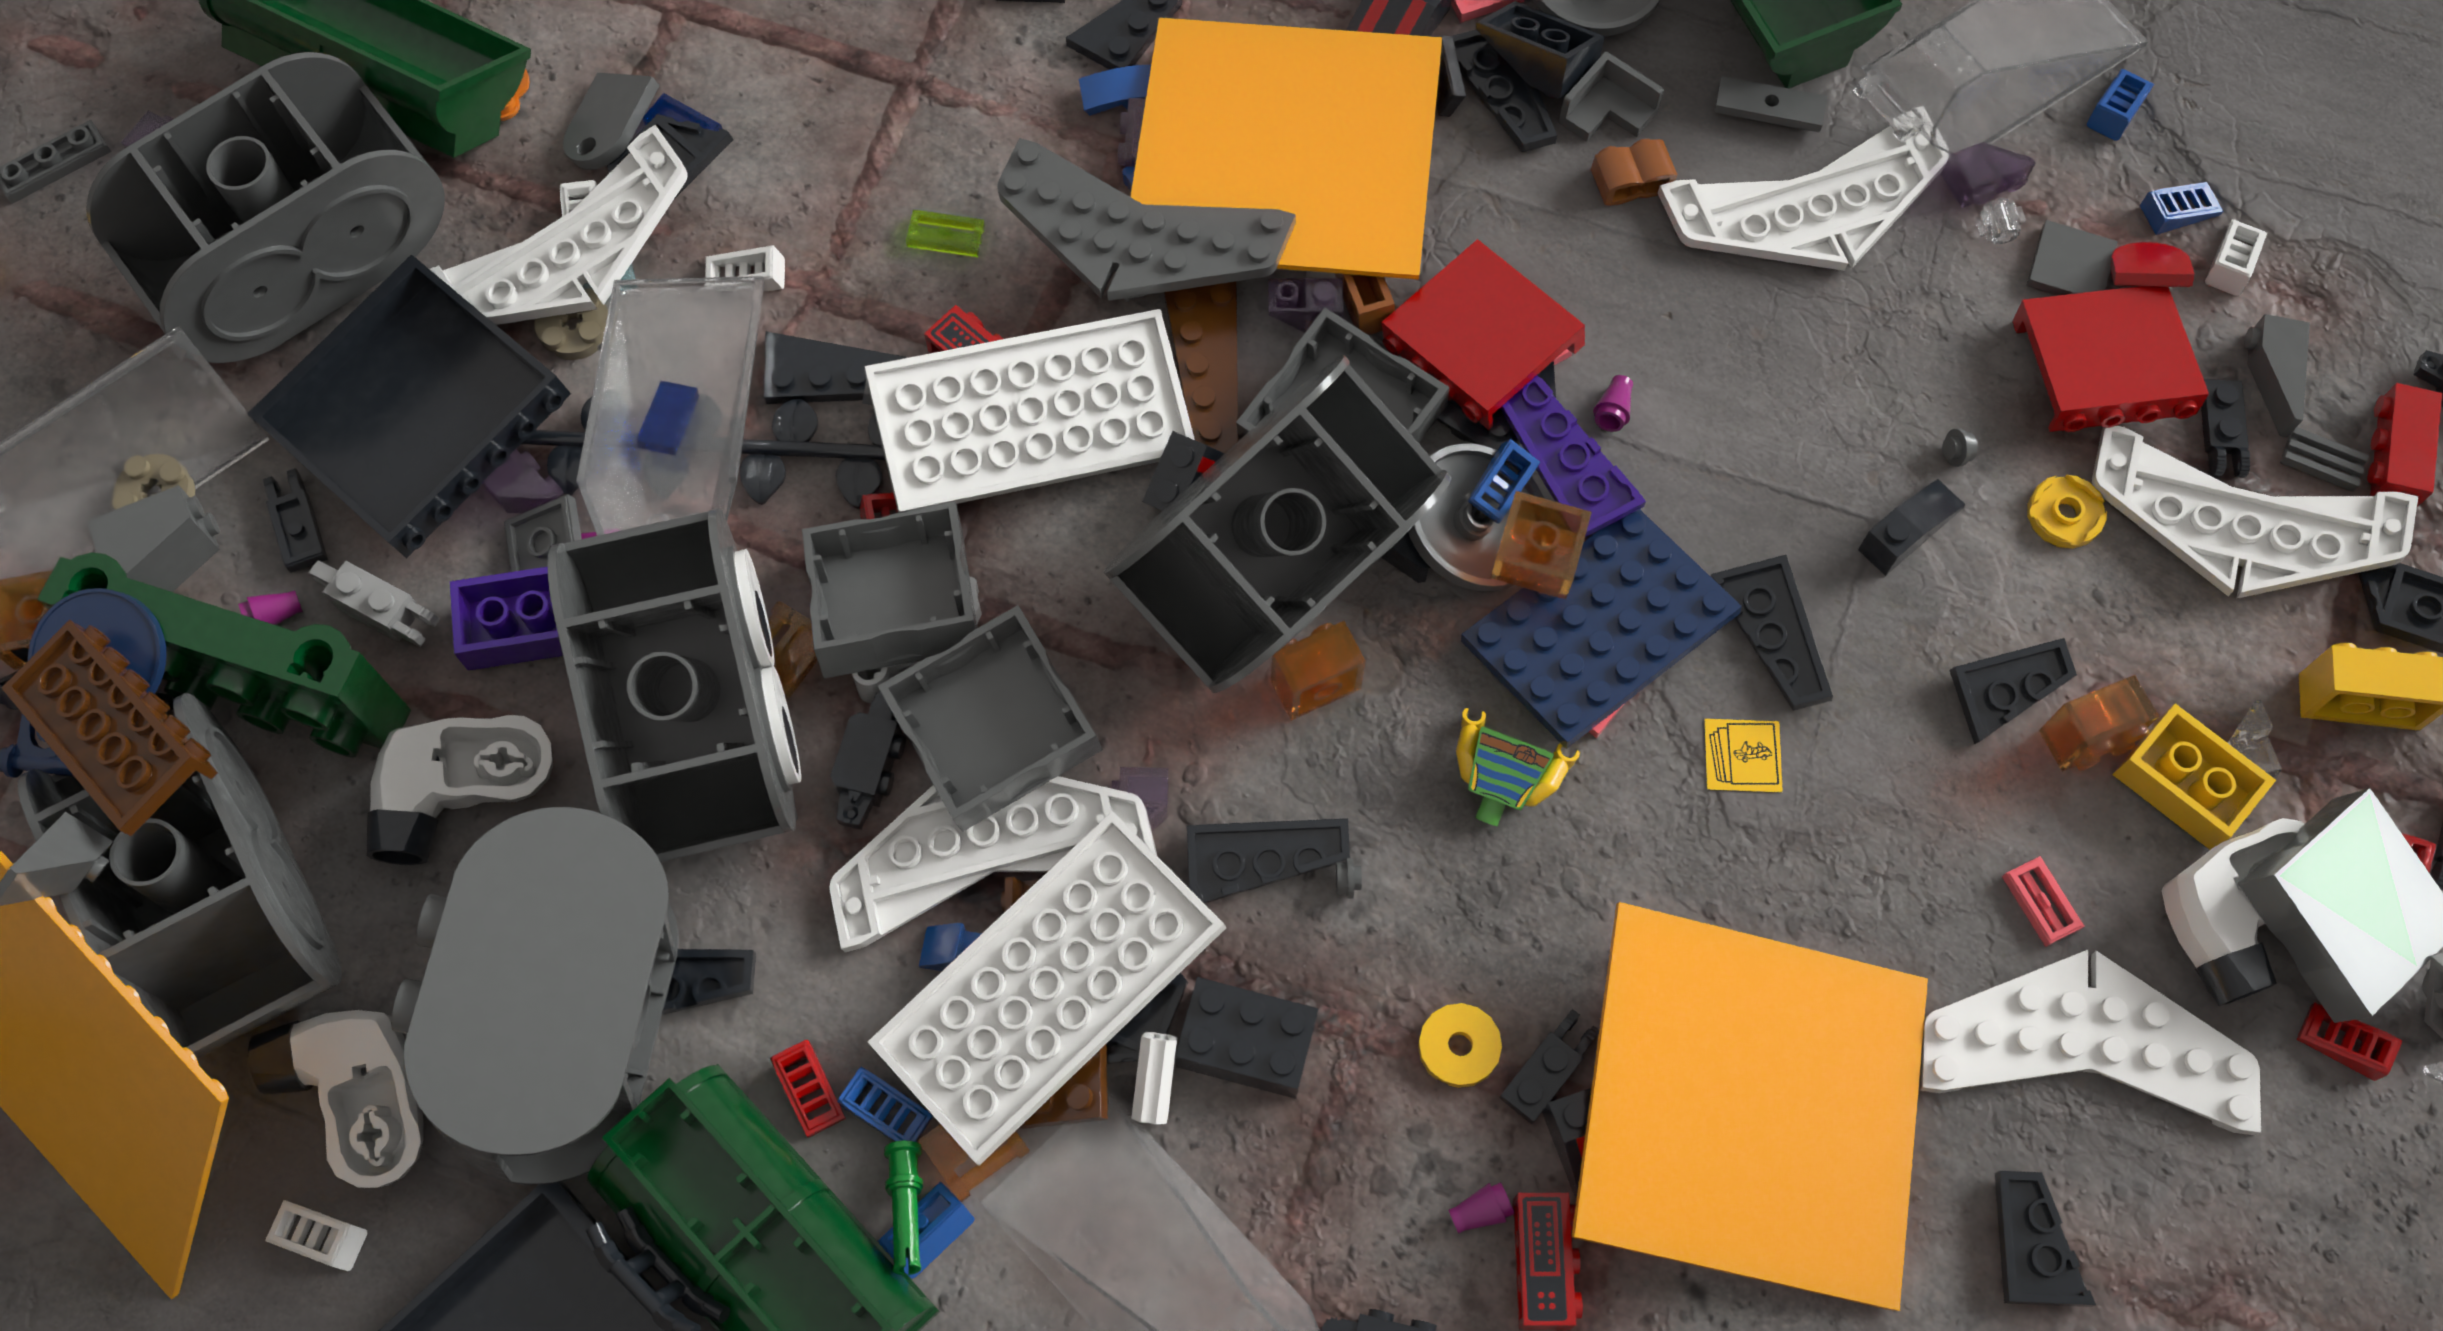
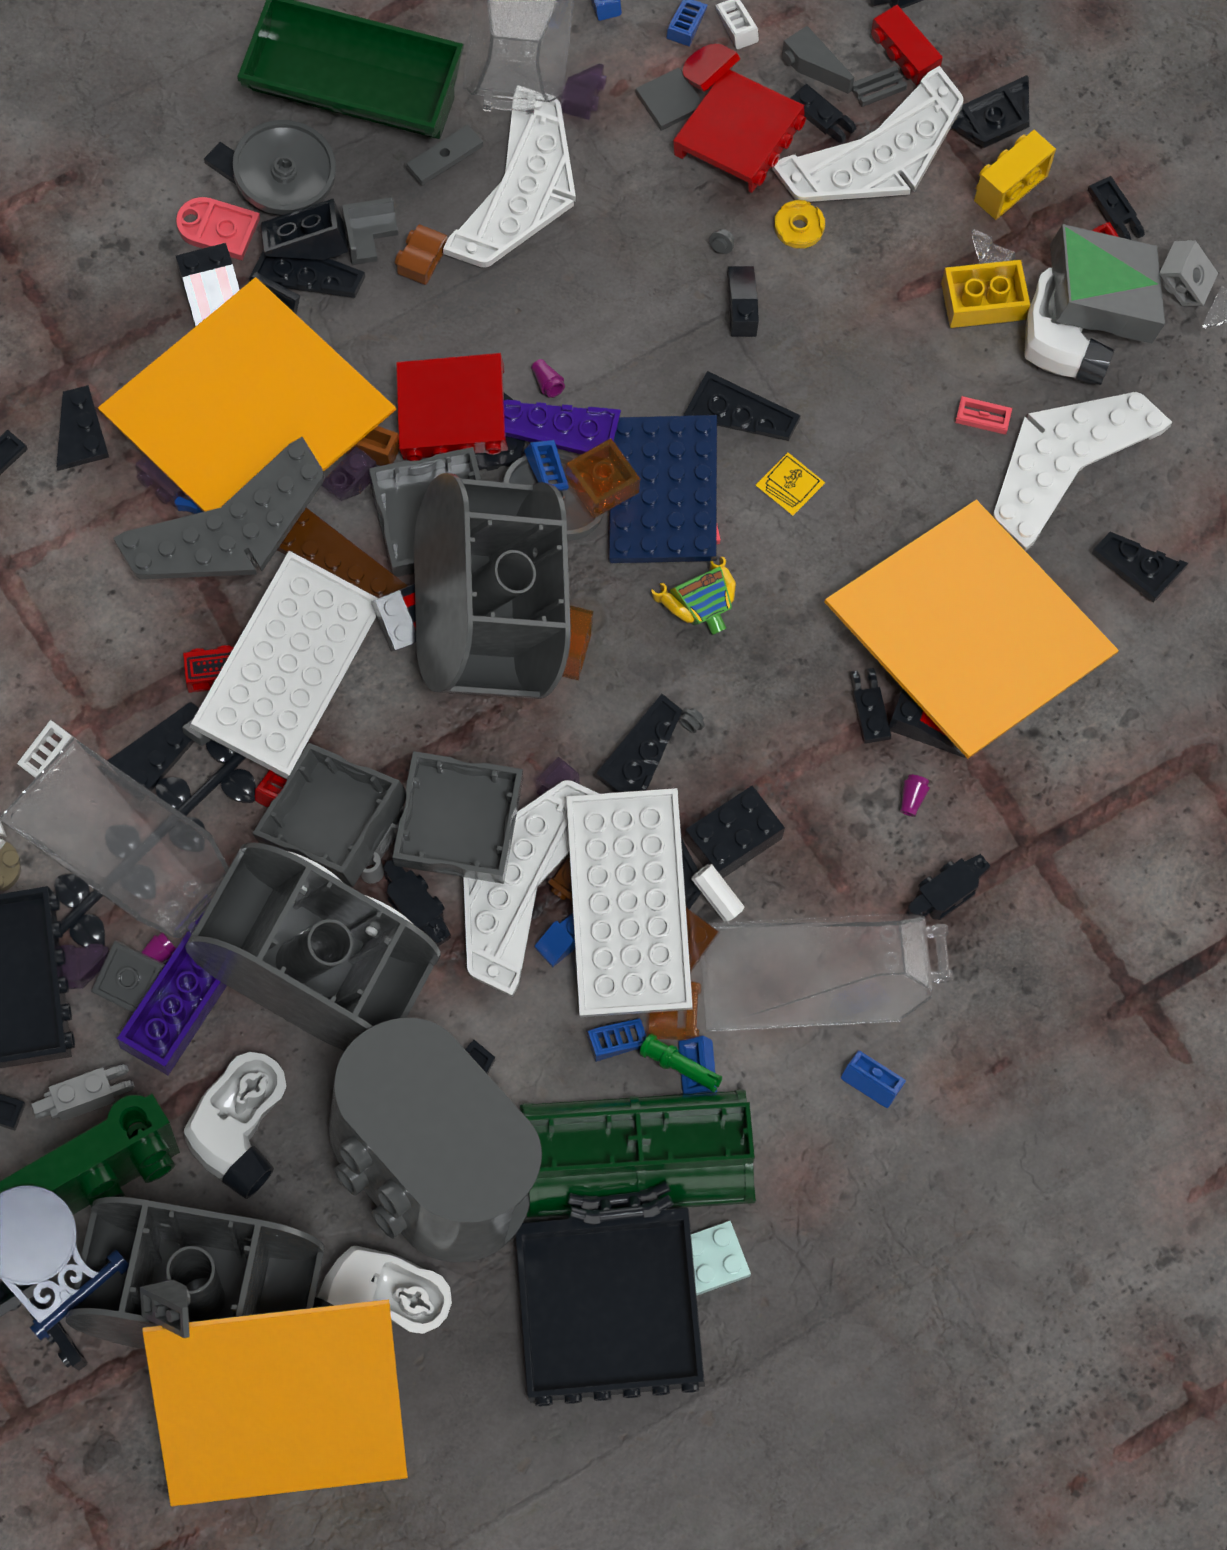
camera: 55 degrees left, 0 degrees up
reddish brown bracket [2,619,218,836] -> none
magenta cone [238,590,303,625] -> none
white slope [265,1200,367,1271] -> none
clear blue tile [636,381,699,456] -> none
red slope [770,1040,846,1138] -> none
clear neon green tile [906,209,985,257] -> none
blue slope [1079,64,1151,116] -> none
yellow tile [1418,1003,1502,1088] -> none
brick [1513,1193,1583,1330] -> none
black wing [1949,638,2077,744] -> none
clear gear [1976,198,2026,244] -> none
clear orange brick [2039,675,2160,772] -> none
red slope [2296,1003,2402,1081] -> none

